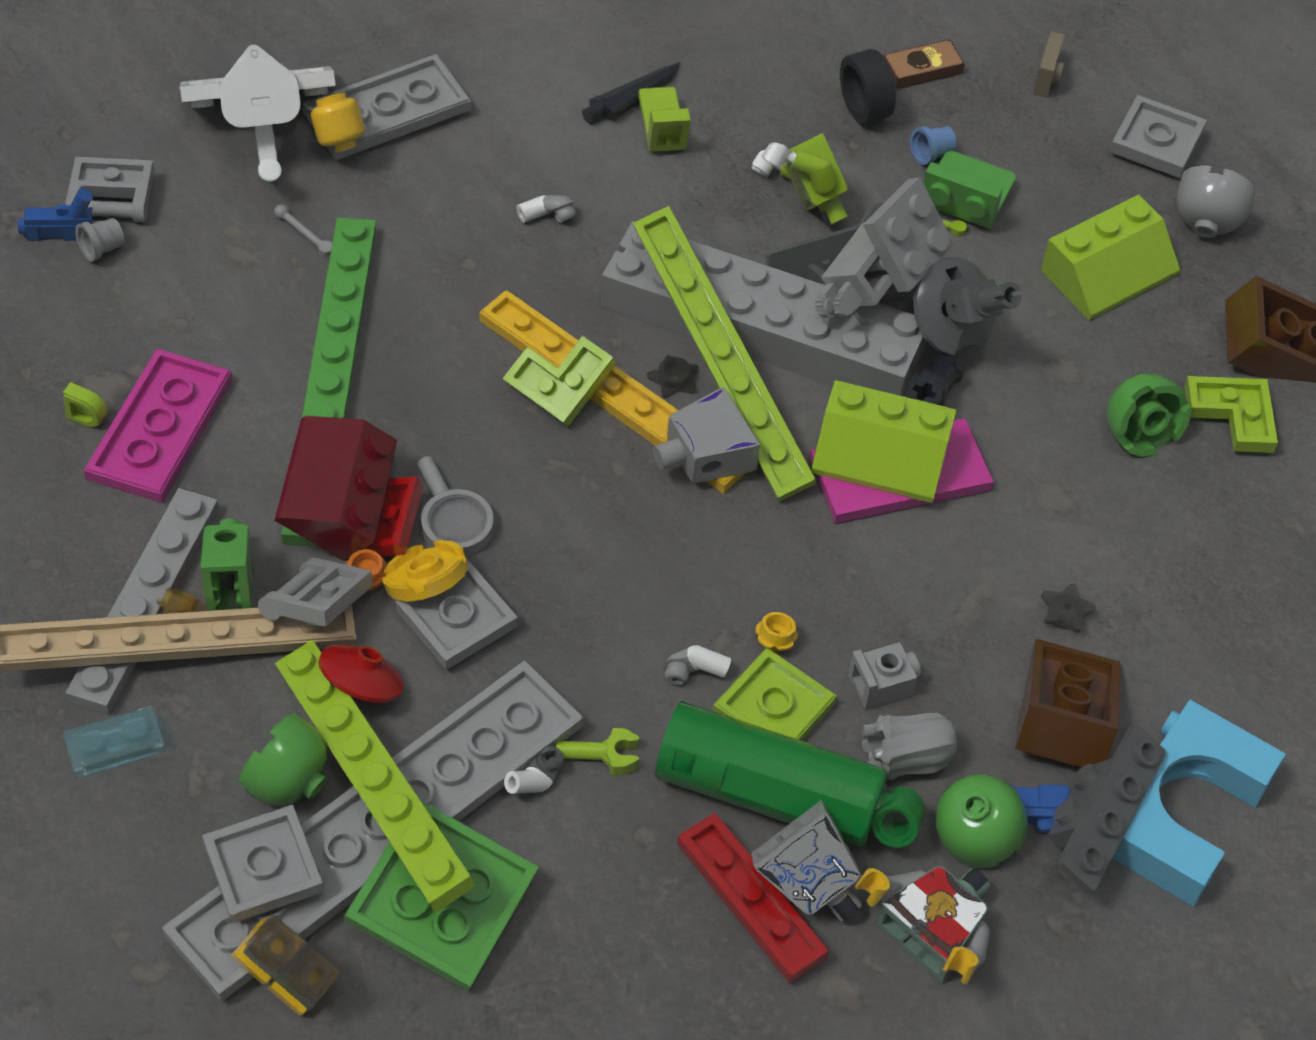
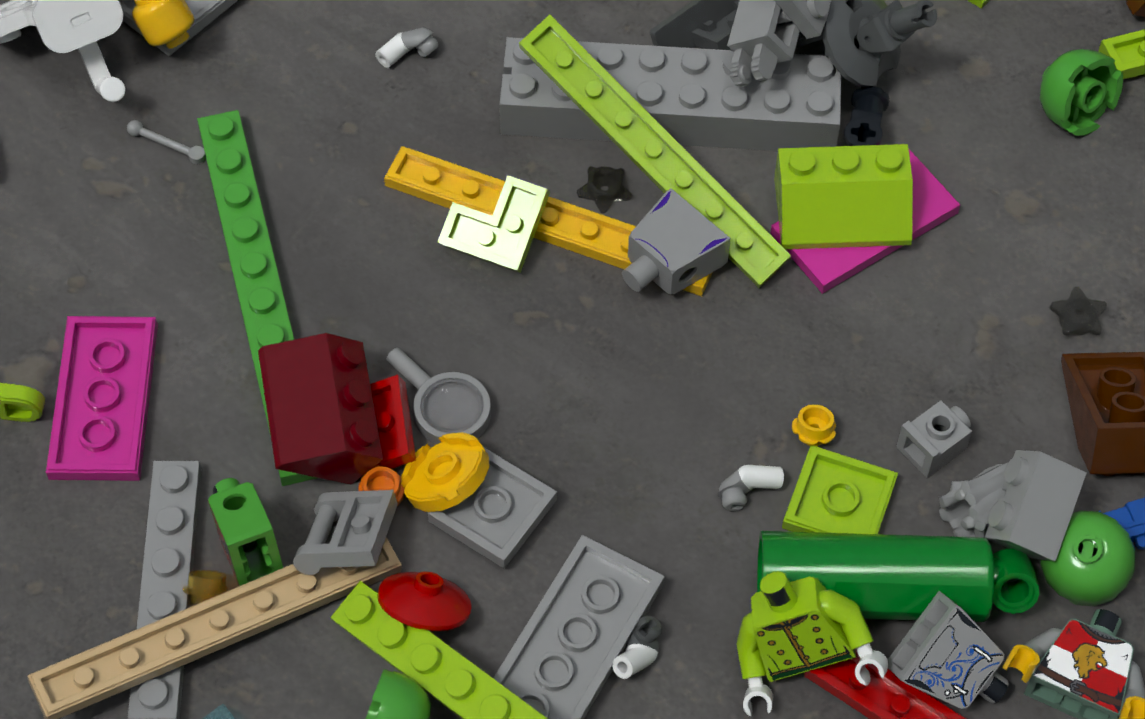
camera: 15 degrees left, 5 degrees up
lime bar [556,728,639,776] -> none
none -> lime torso [736,571,888,716]
none -> light grey piece [984,450,1086,562]

